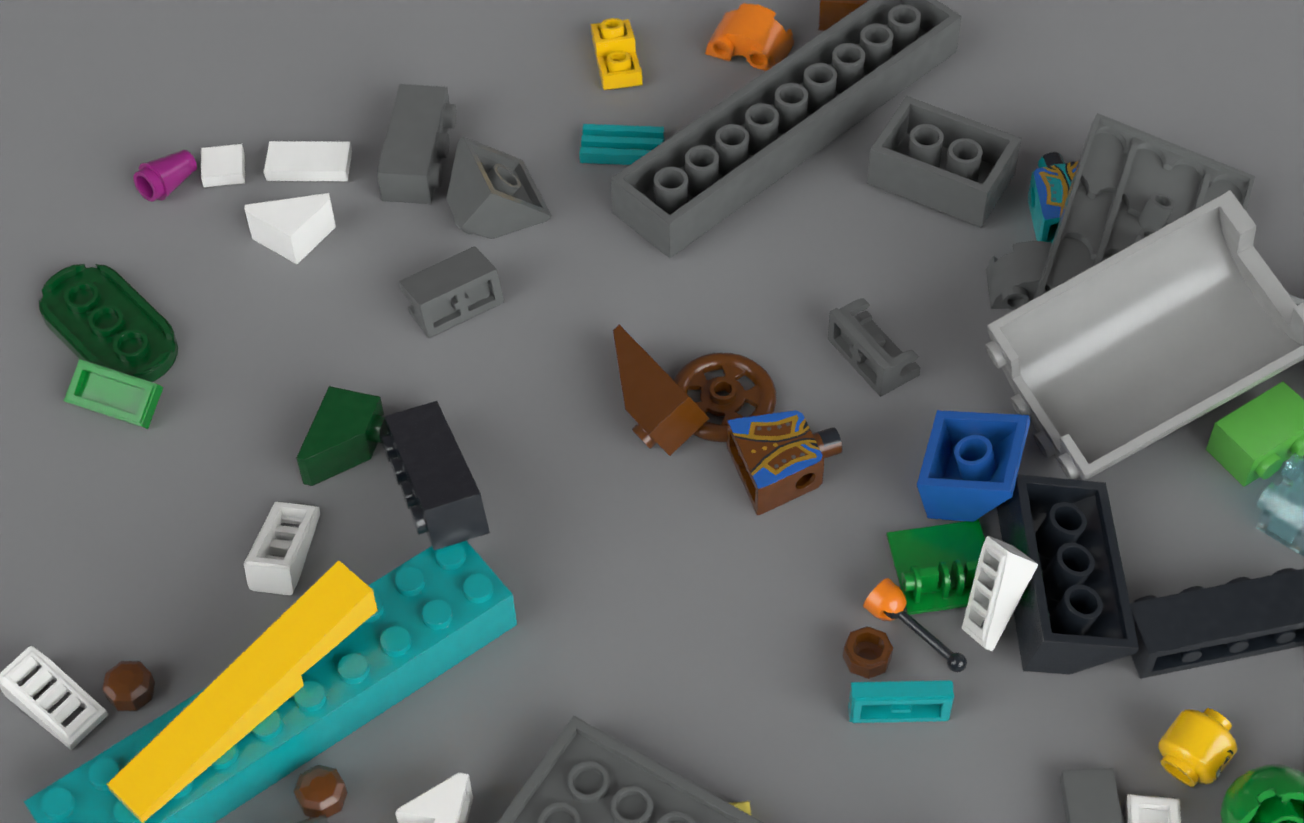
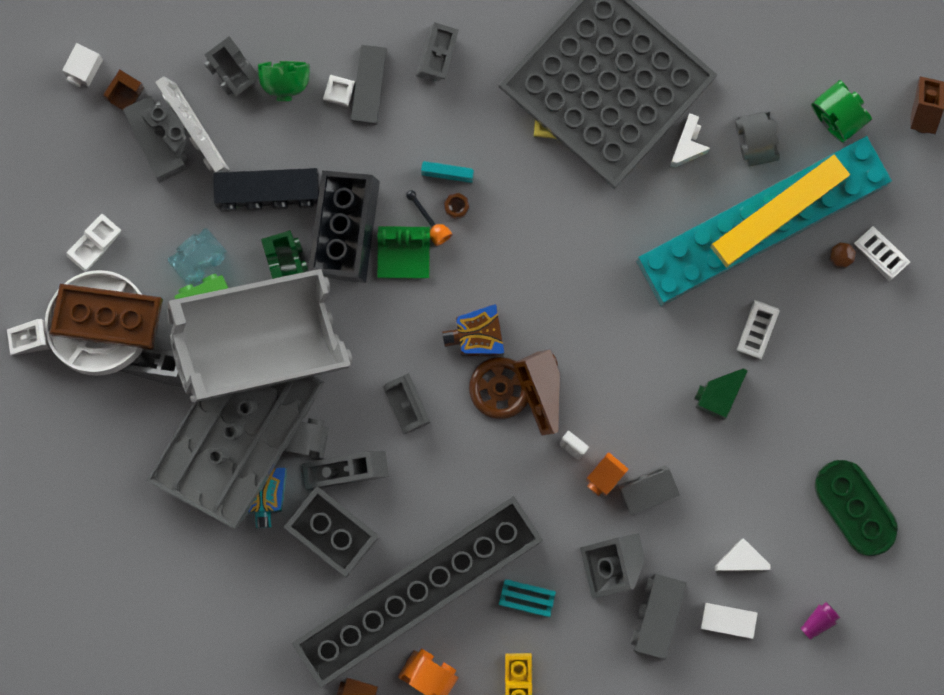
camera: 175 degrees left, 30 degrees up
tile [63,359,164,429] -> none
white tile [201,144,245,187] -> none
reddish brown tile [294,765,348,818] -> none
black brick [381,401,490,550] -> none
blue slope [917,410,1030,522] -> none
white slope [962,536,1038,651] -> none
yellow head [1158,708,1237,787] -> none
none -> dark green cylinder [261,230,308,279]
none -> dark grey slope [302,451,389,489]
none -> white tile [560,430,589,460]
none -> orange slope [586,452,629,497]

